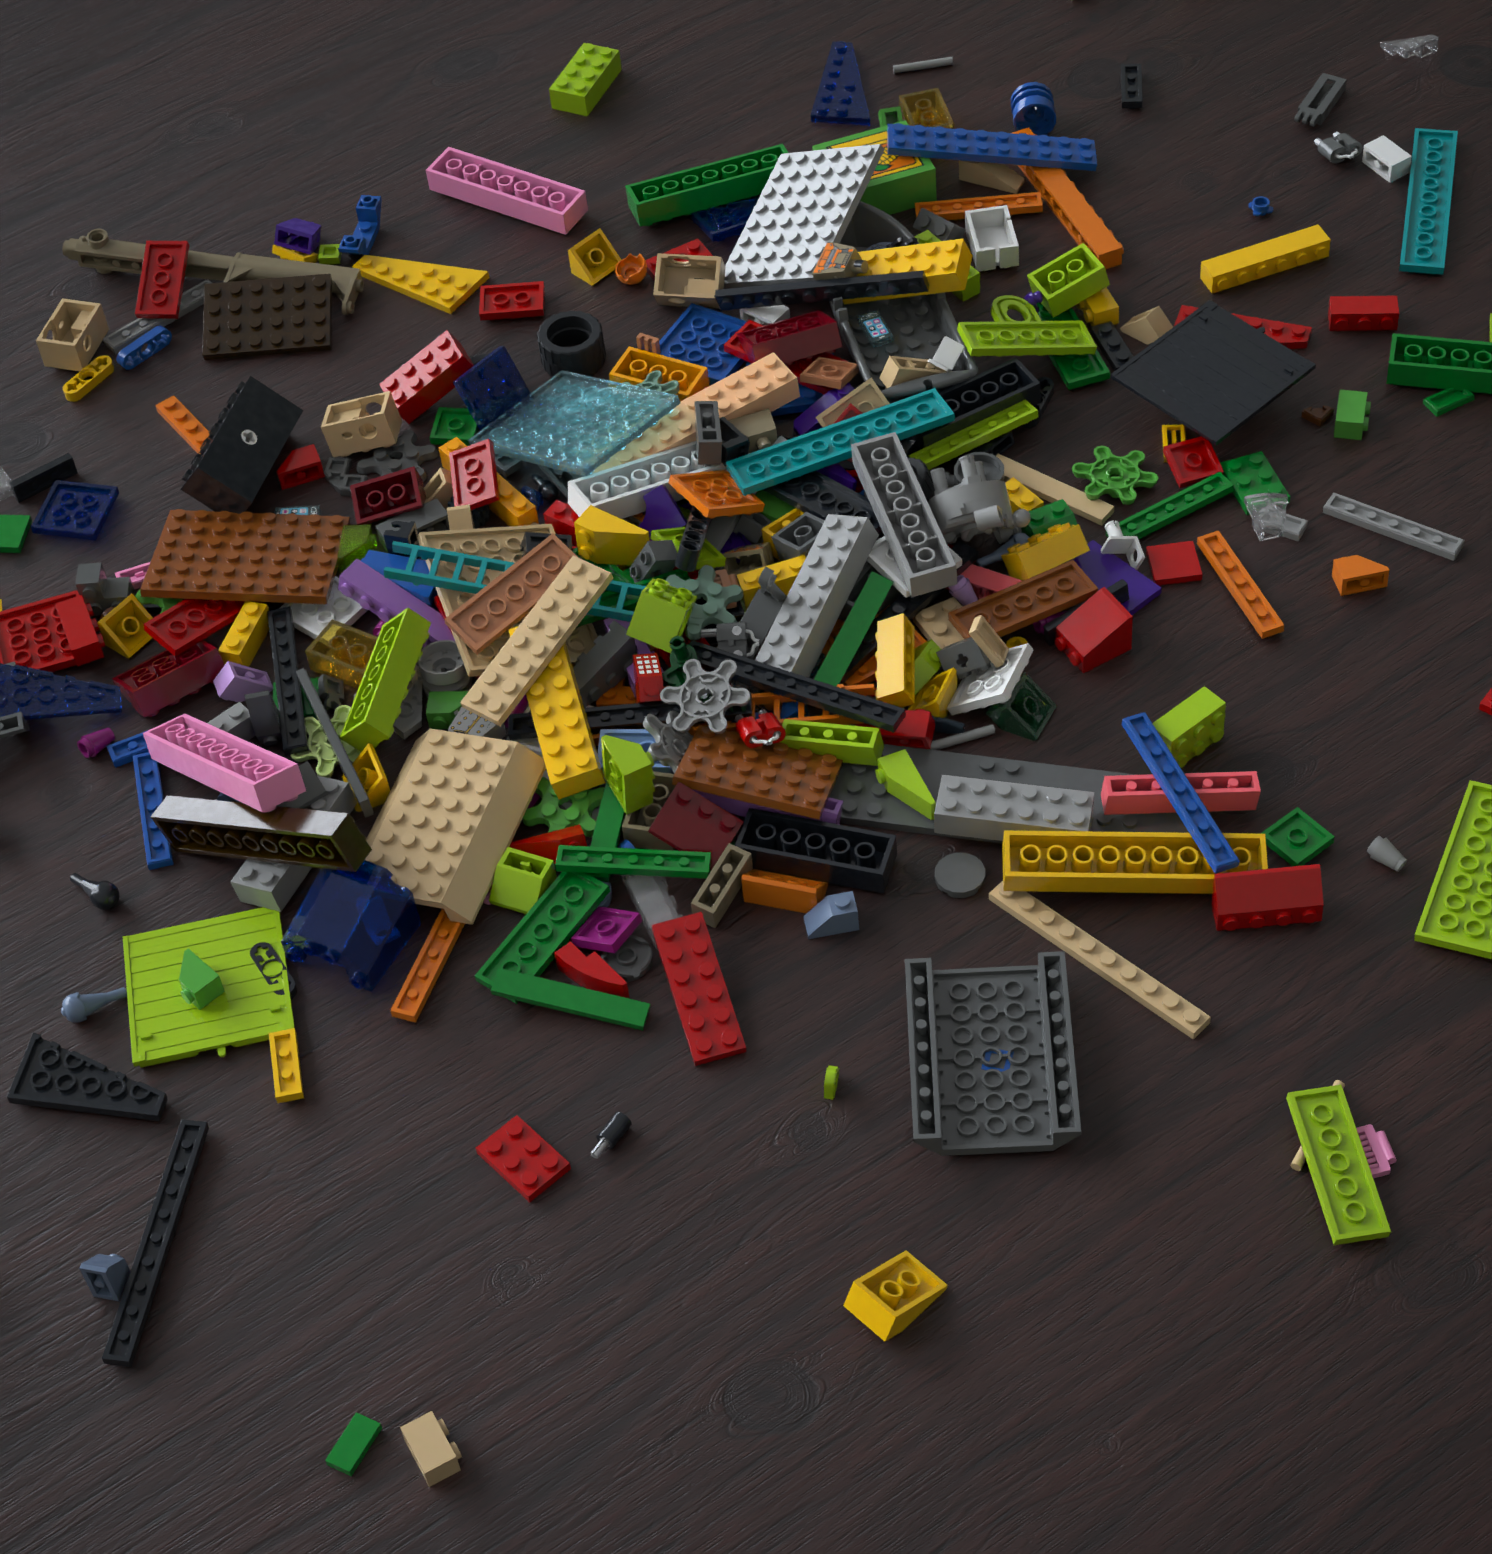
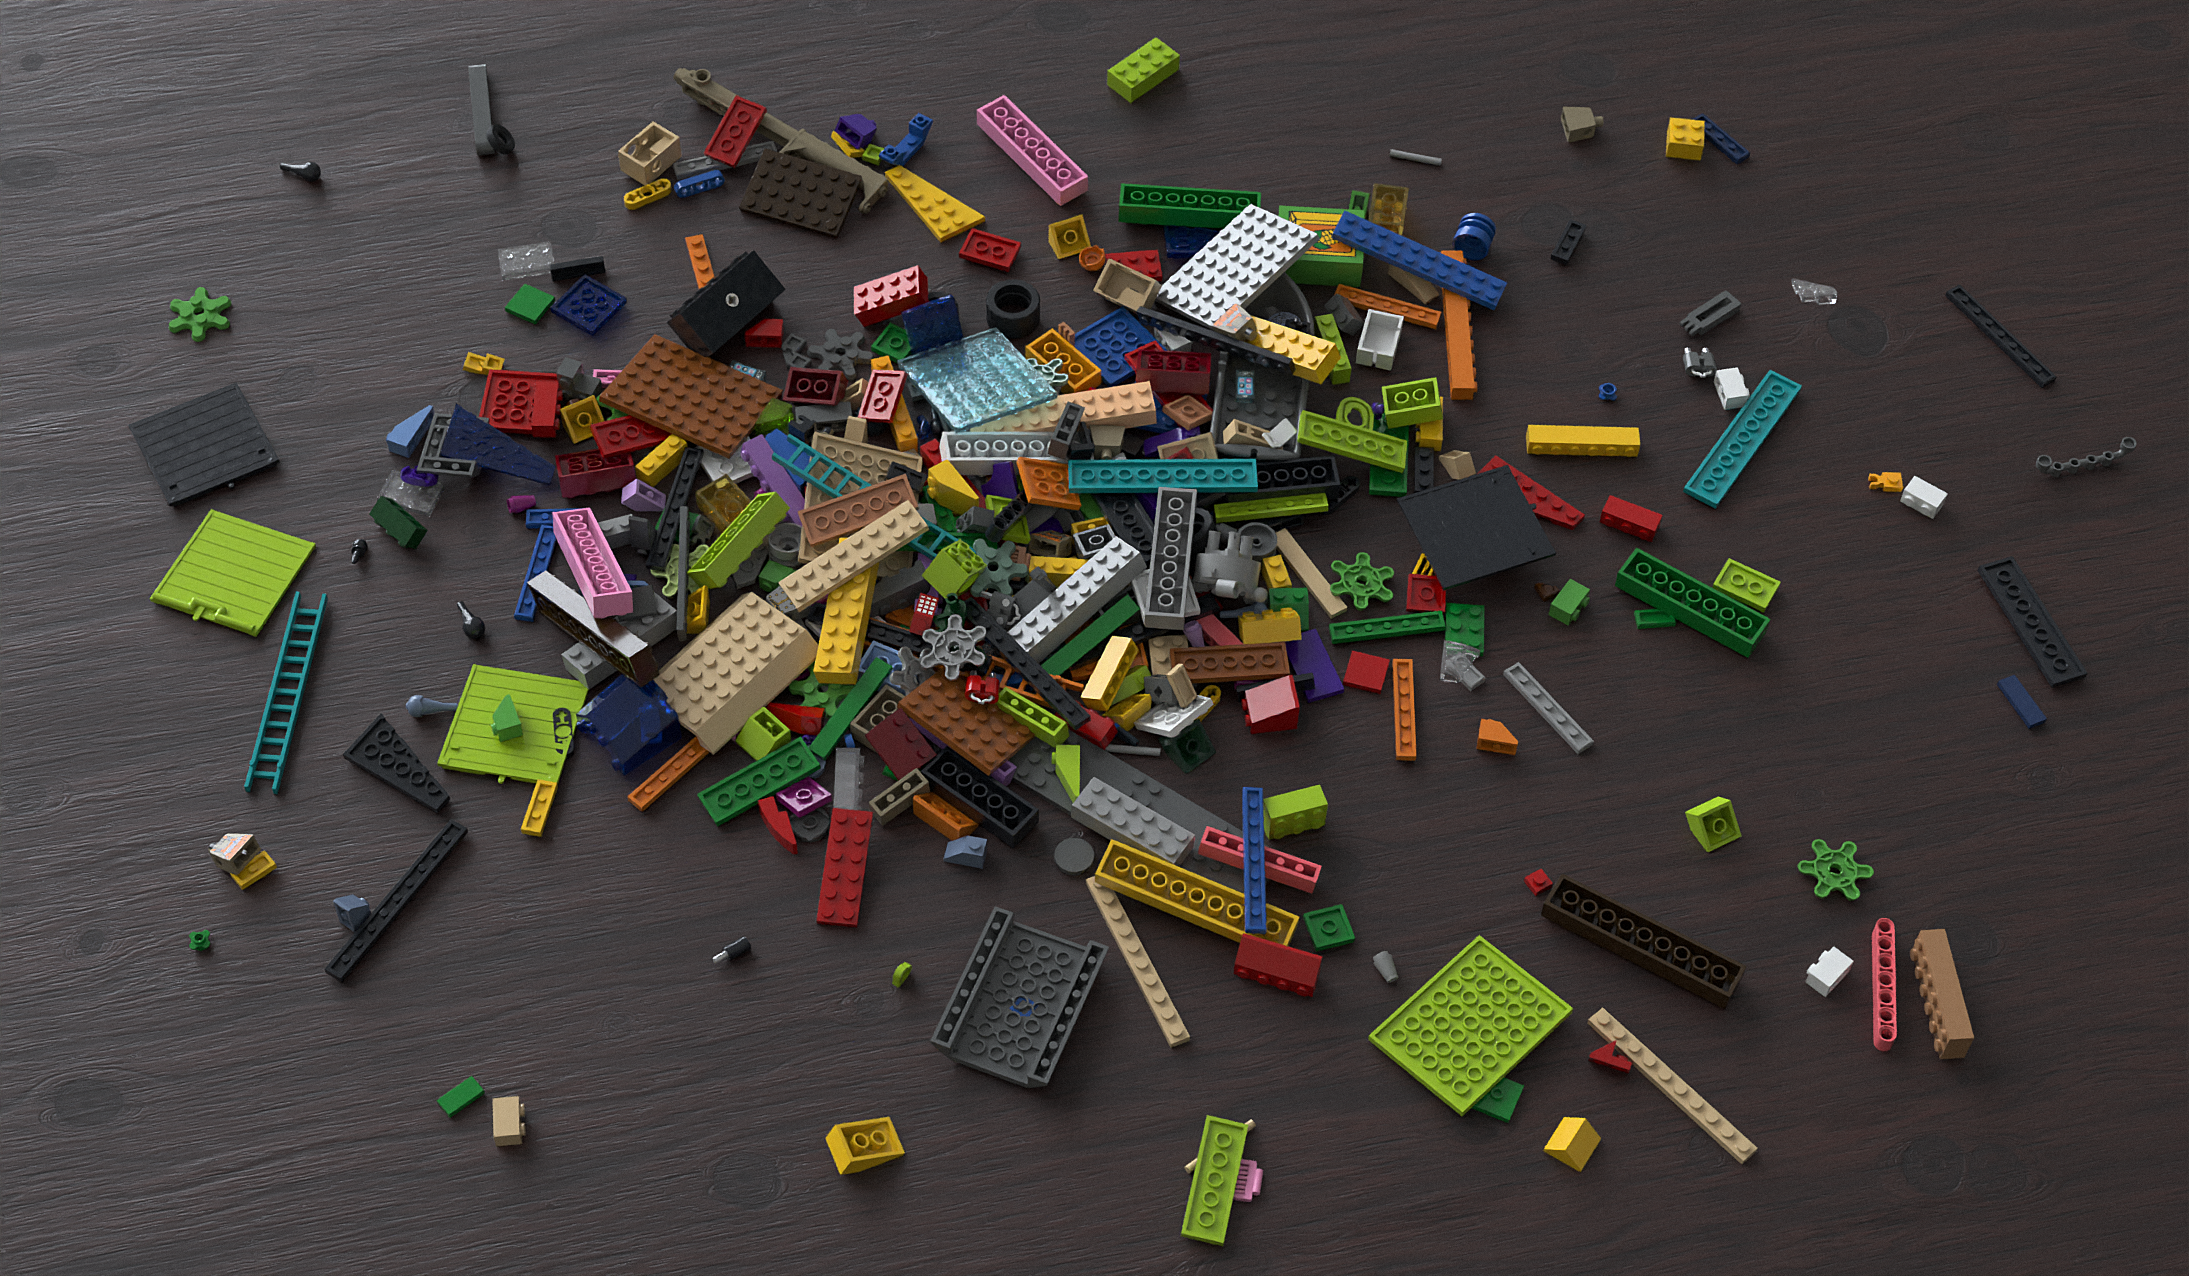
camera: 15 degrees right, 5 degrees up
tan piece [321,391,402,457] -> none
red plate [476,1115,571,1203] -> none
green tile [491,968,650,1031] -> none
green plate [555,845,712,879] -> none
lime slope [601,735,655,815] -> none
clear blue wing [811,41,871,126] -> none
white bracket [1101,520,1145,570] -> none

